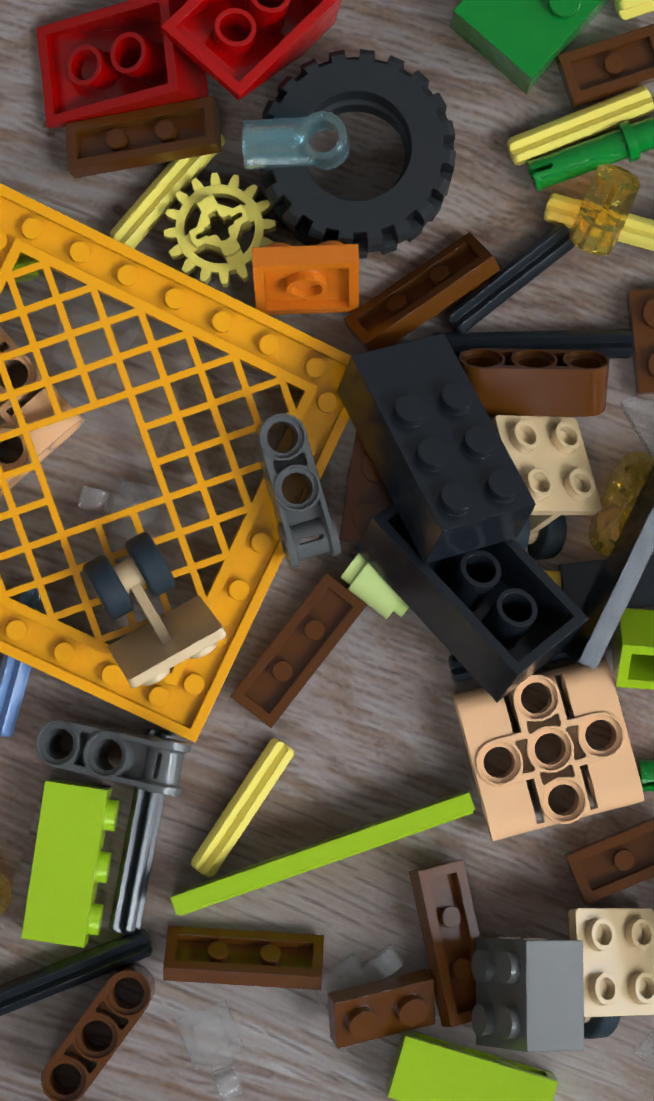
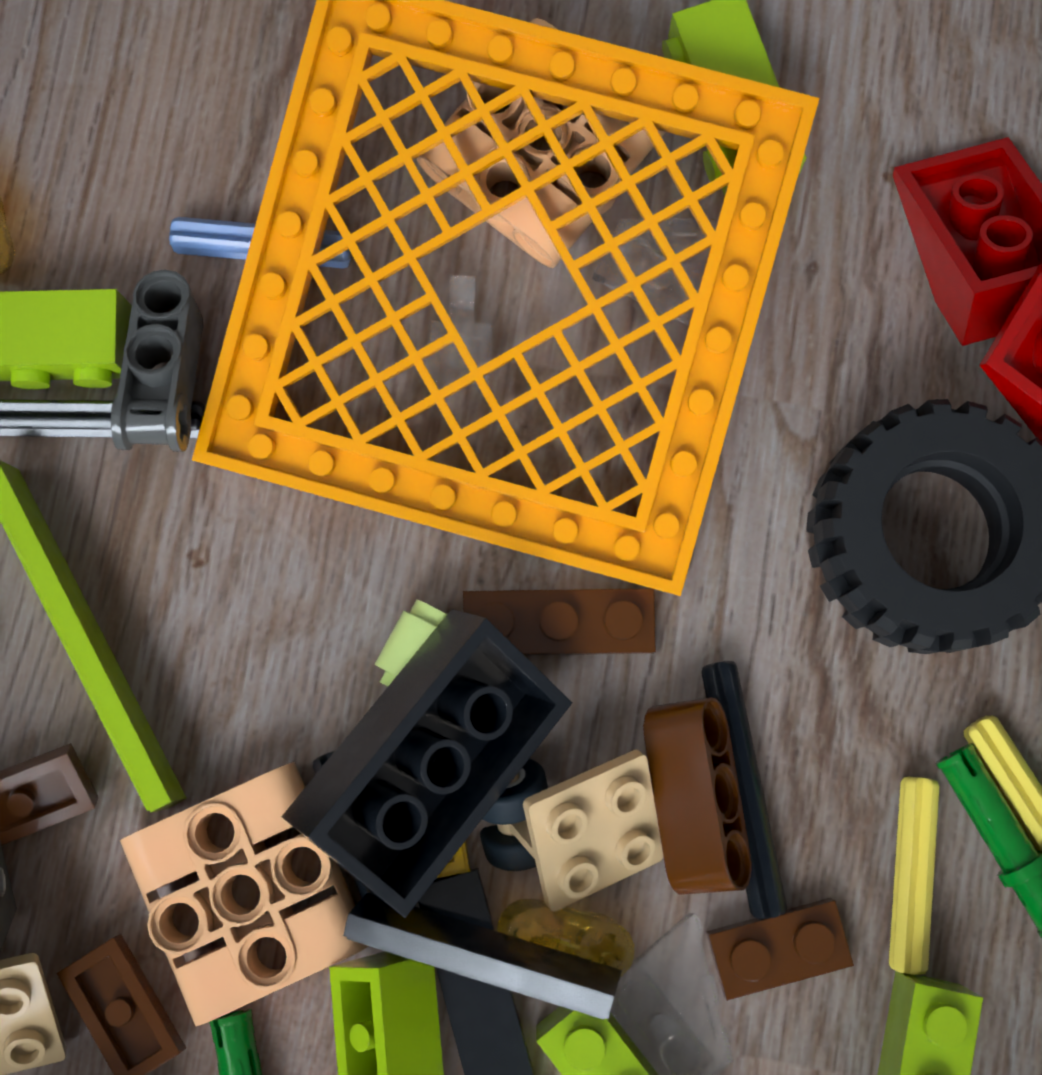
camera: 85 degrees right, 5 degrees down
reddish brown plate [65,96,222,179] -> none
tan plate [83,532,227,688] -> none
light yellow axle [110,134,225,249] -> none
light yellow gear [164,173,276,288] -> none
light yellow axle [191,738,294,878] -> none
reddish brown plate [230,573,367,728] -> none
clear light blue piece [242,111,350,170] -> none
orange plate [252,241,359,315] -> none
dark grey piece [254,413,341,569] -> none
black brick [337,333,536,564] -> none
reddish brown plate [343,232,500,352] -> none
black axle [445,223,577,332] -> none
clear yellow piece [569,164,640,256] -> none

